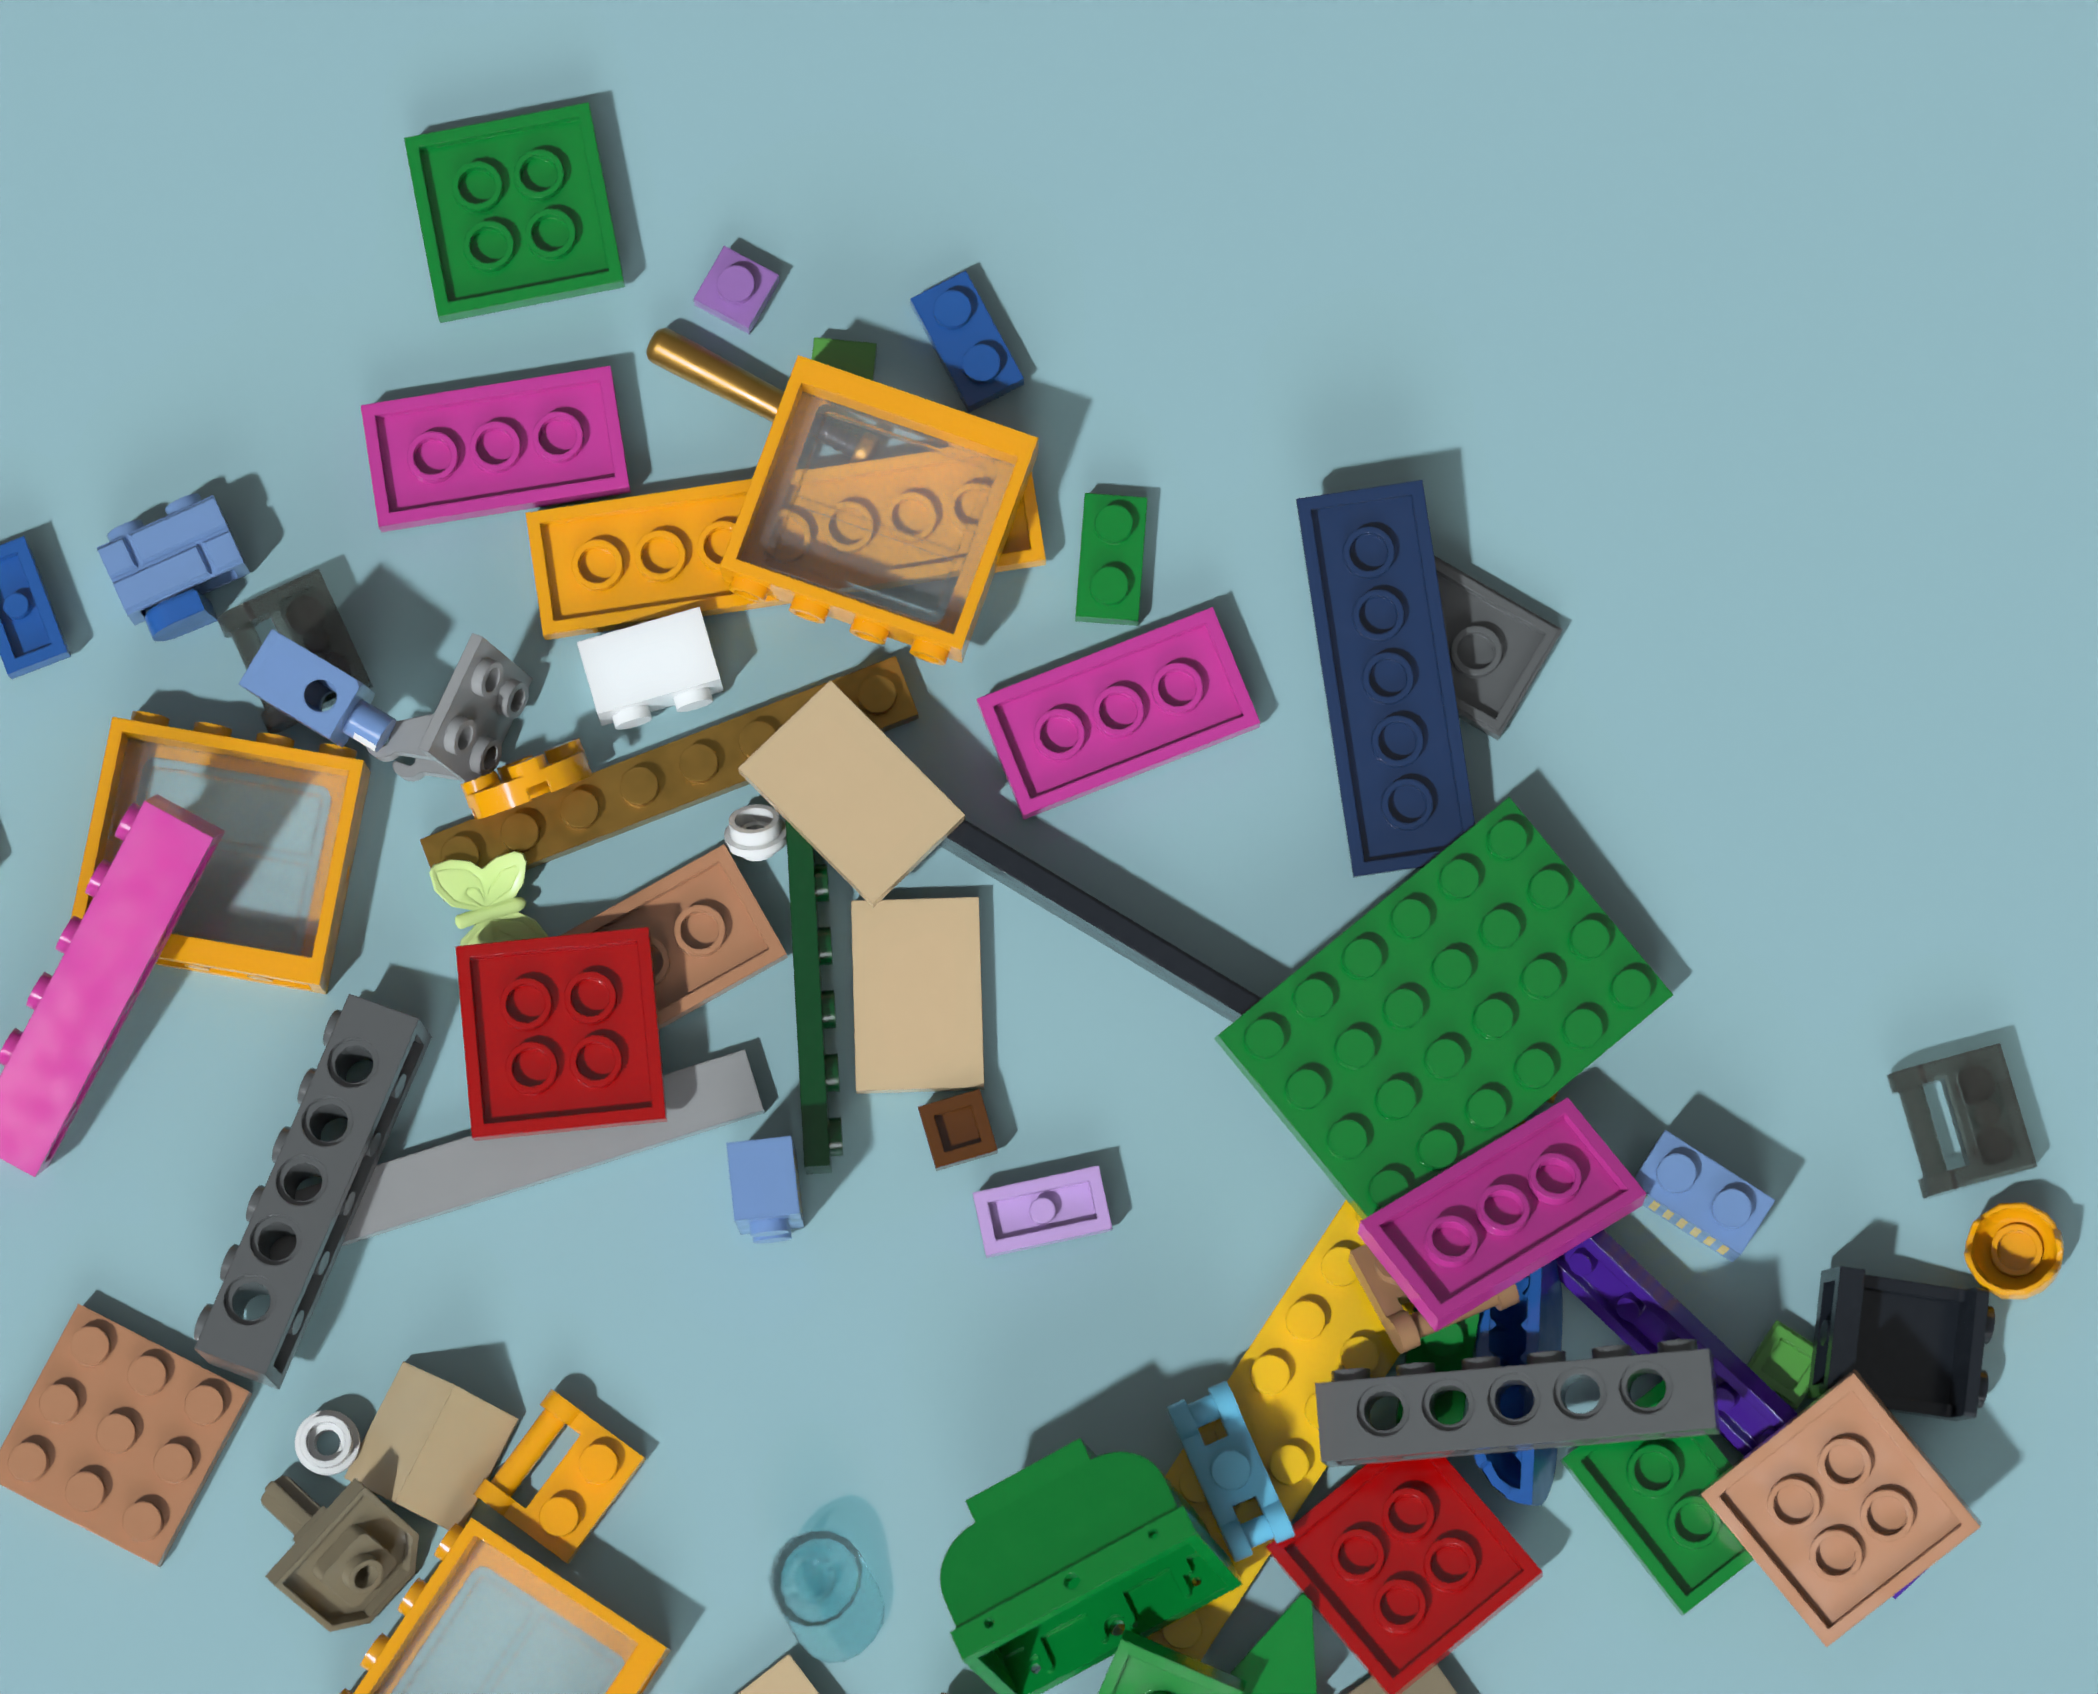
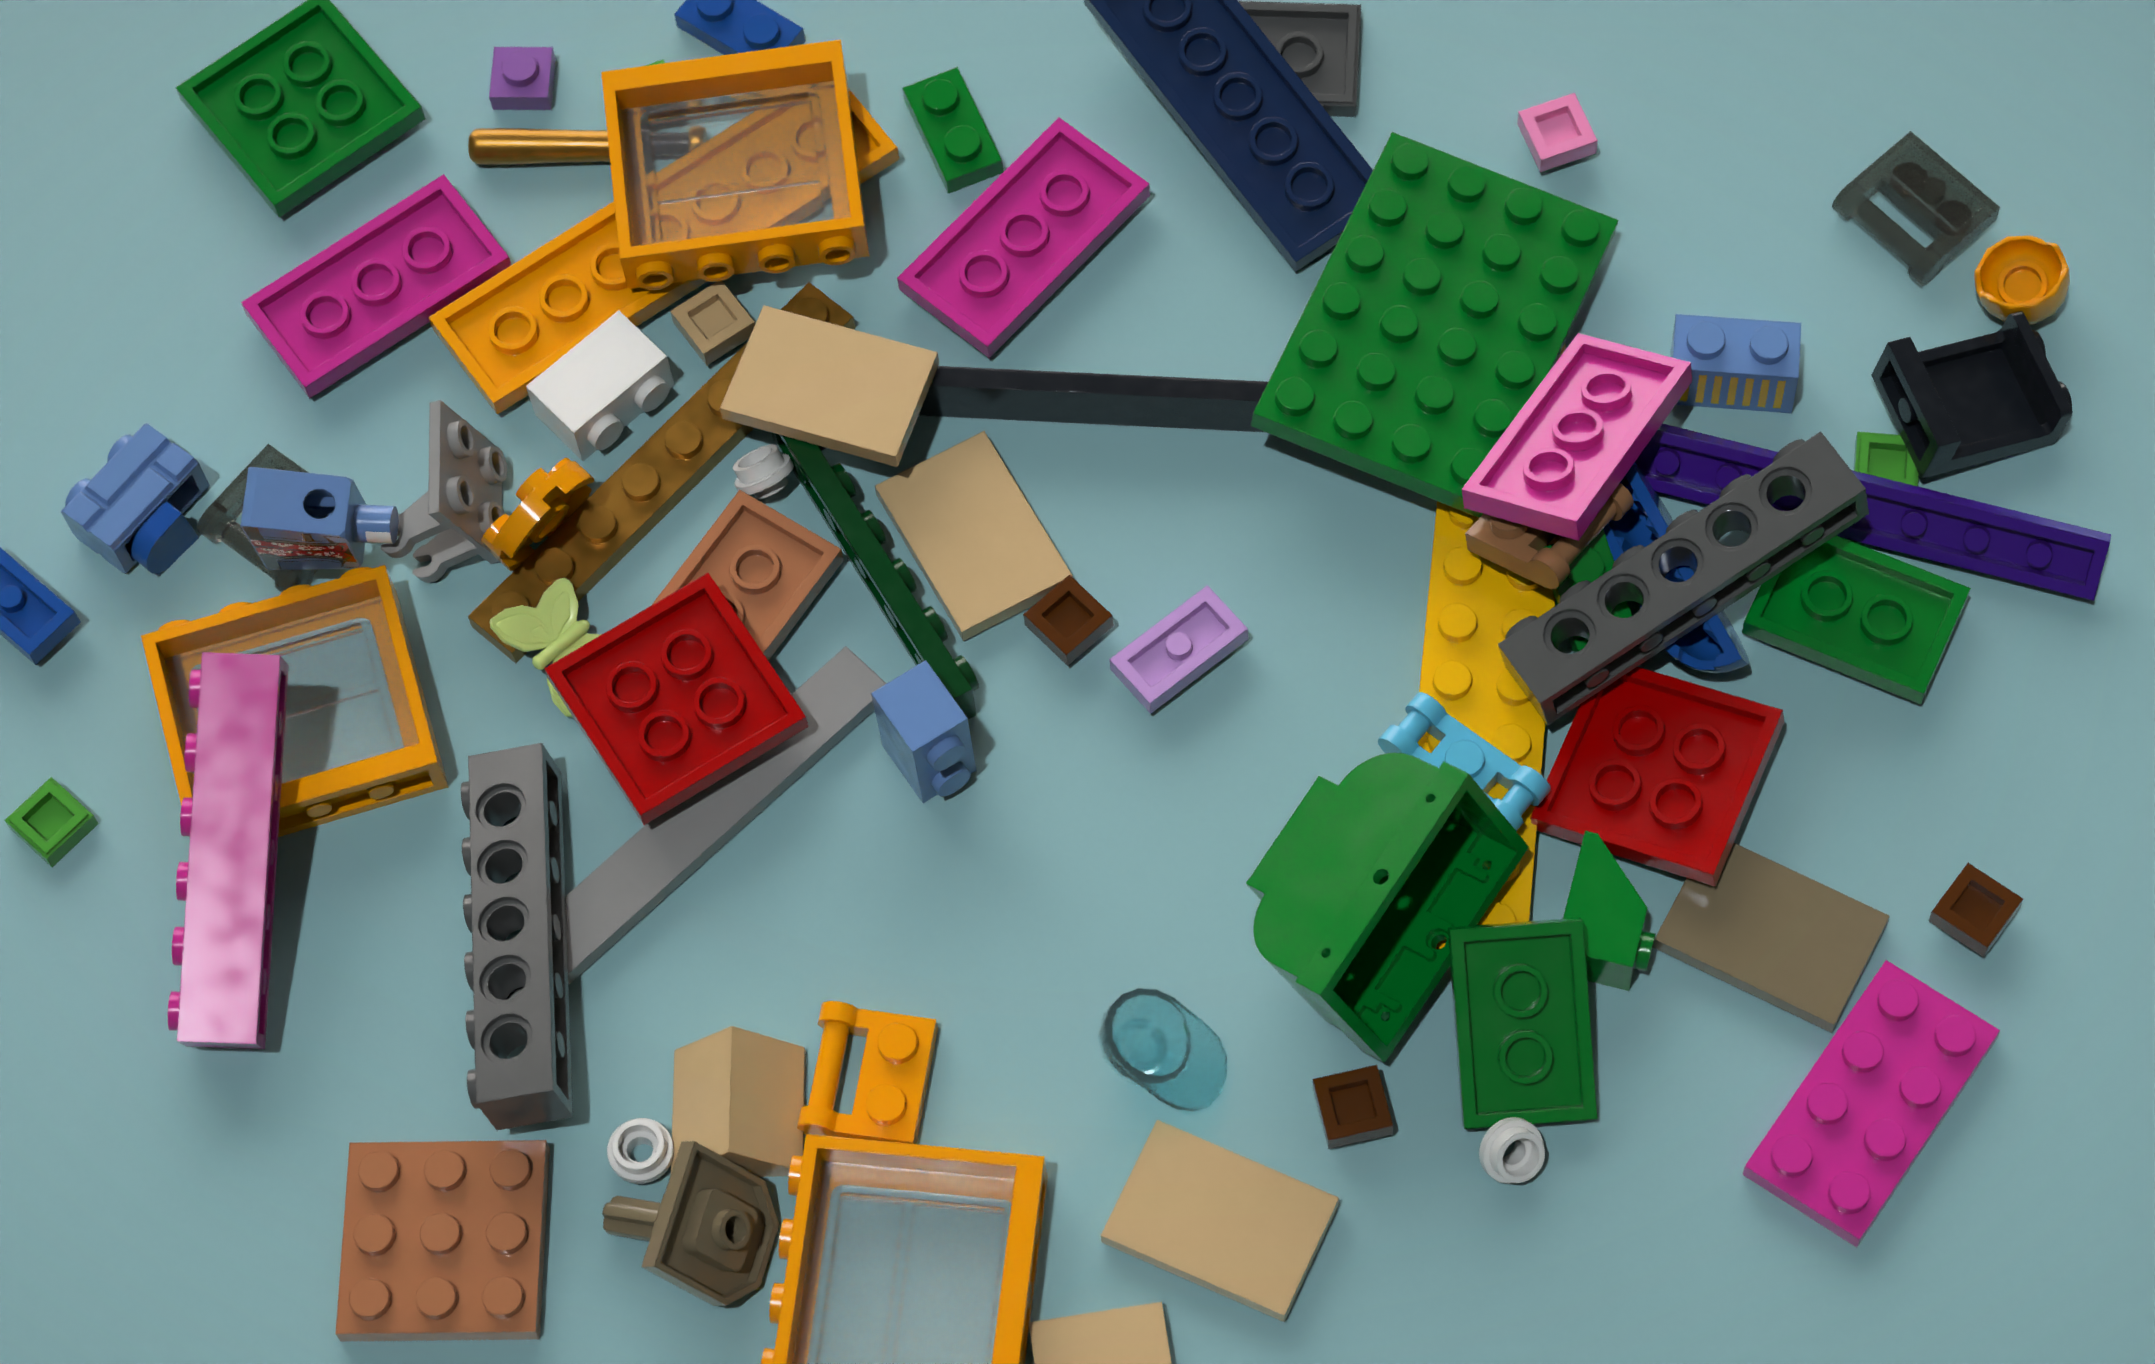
camera: 20 degrees left, 15 degrees down
nougat plate [1701,1369,1981,1647] -> none
none -> tan plate [670,281,755,366]
none -> bright pink plate [1517,93,1598,172]

